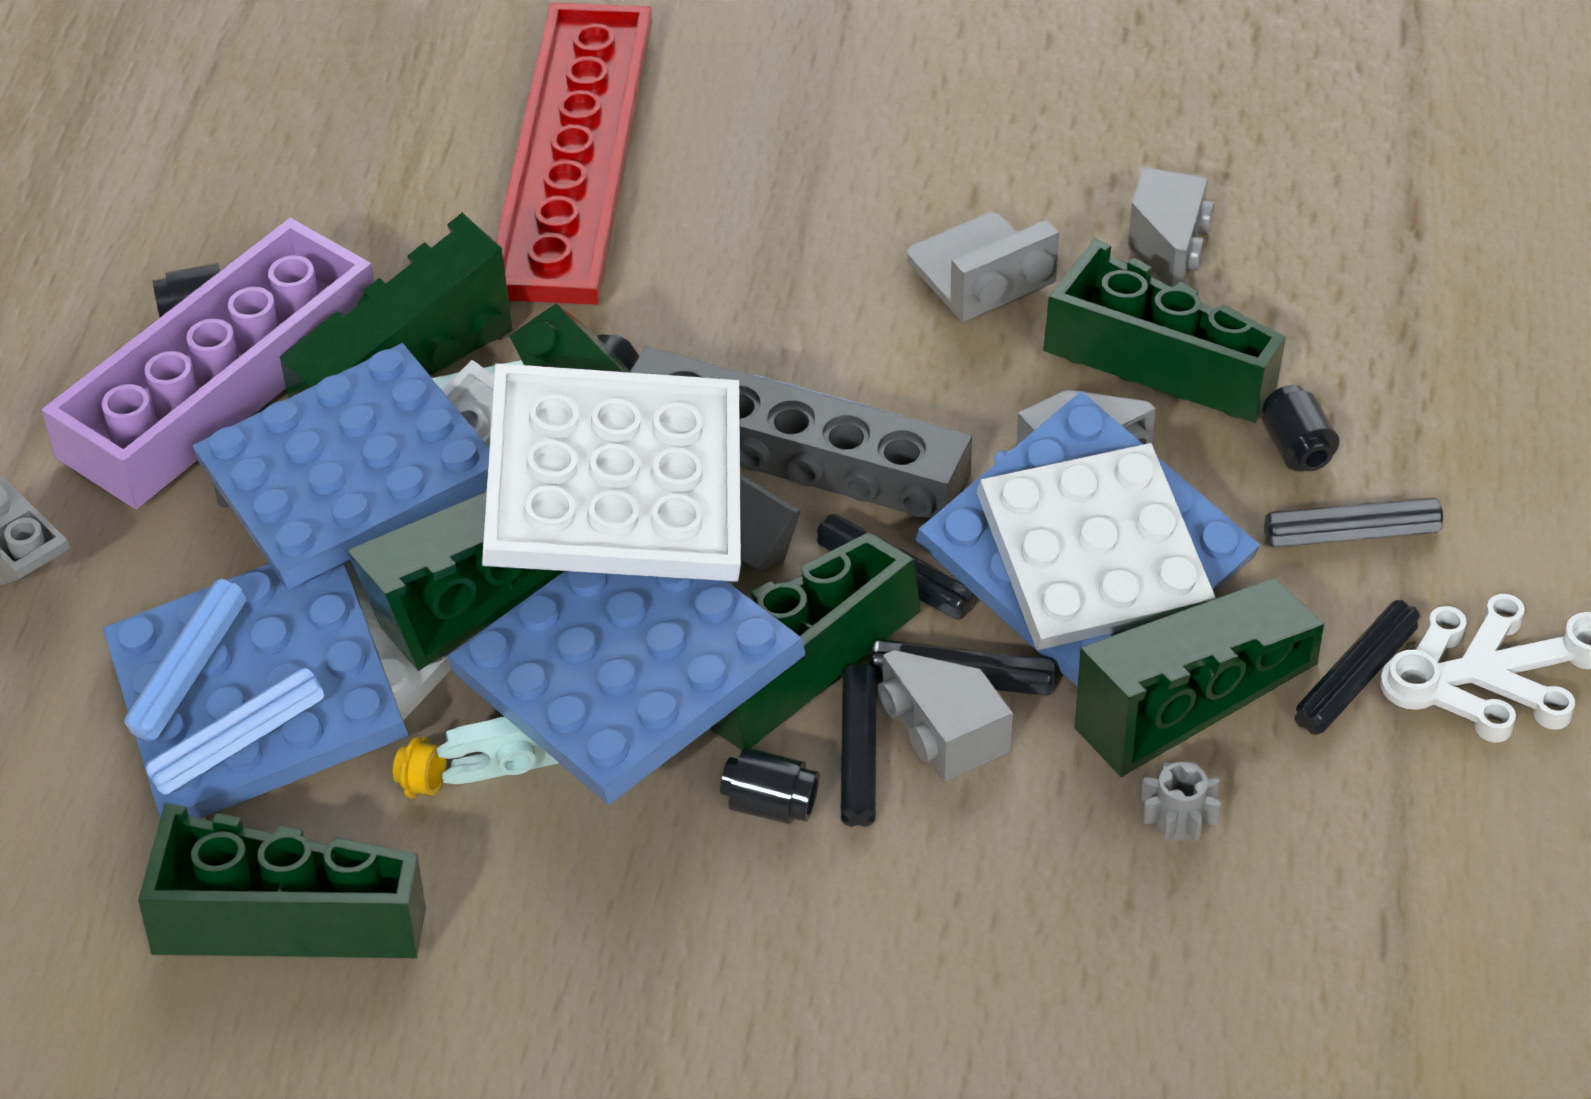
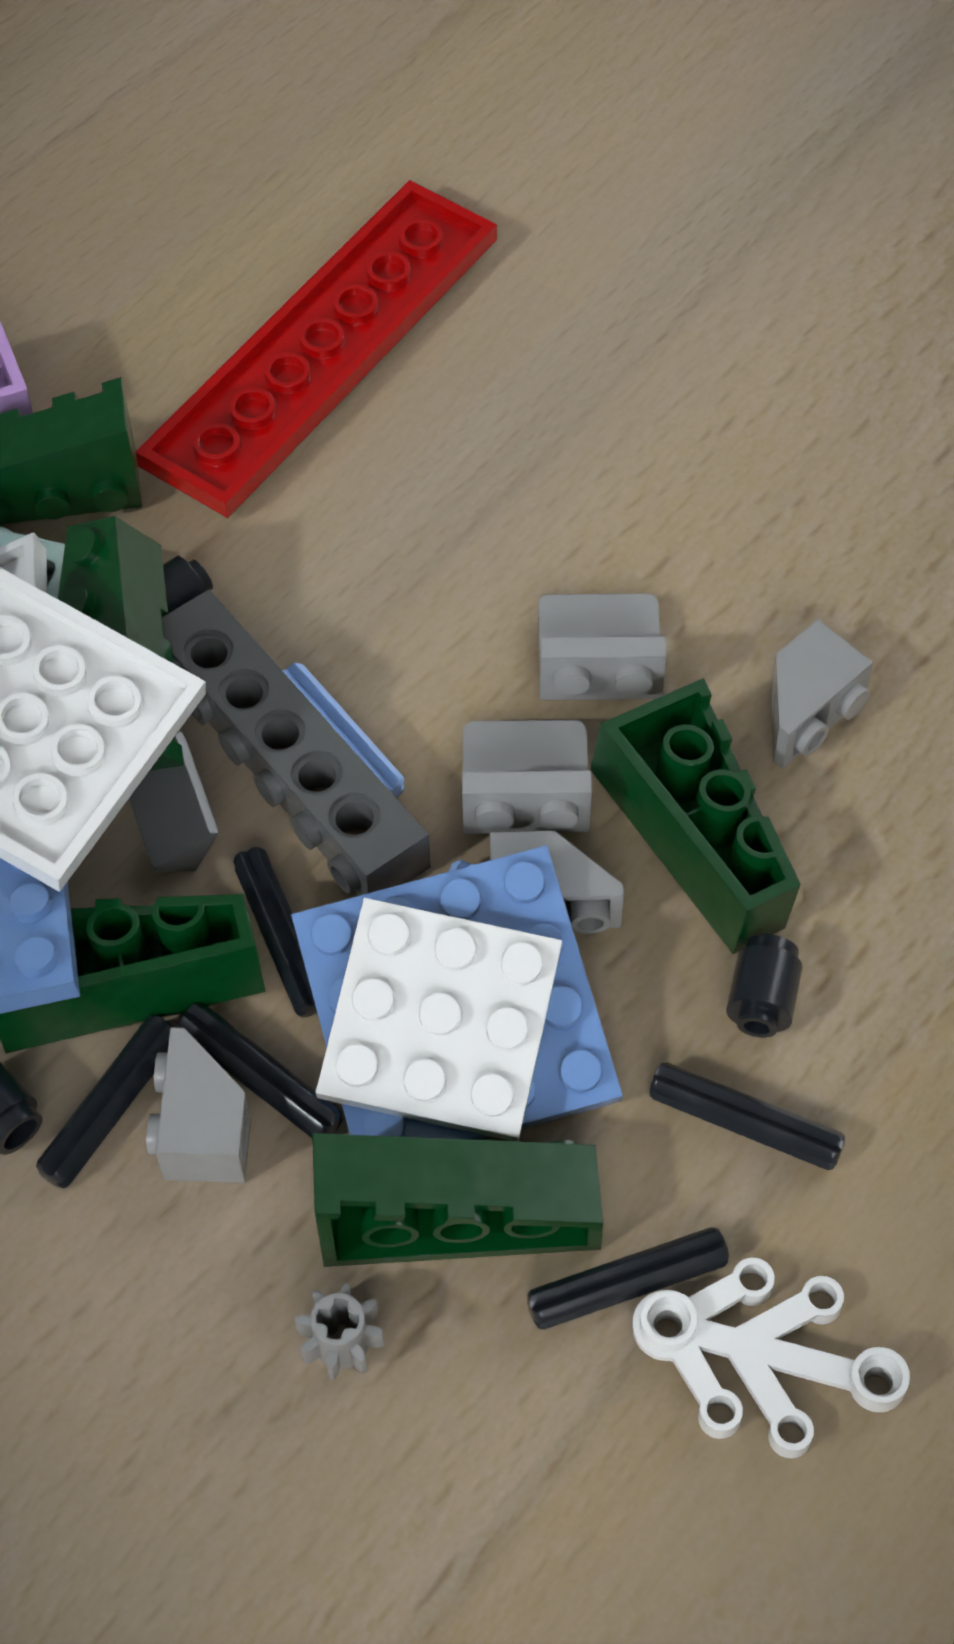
camera: 30 degrees right, 10 degrees up
none -> light grey bracket [462,720,592,834]

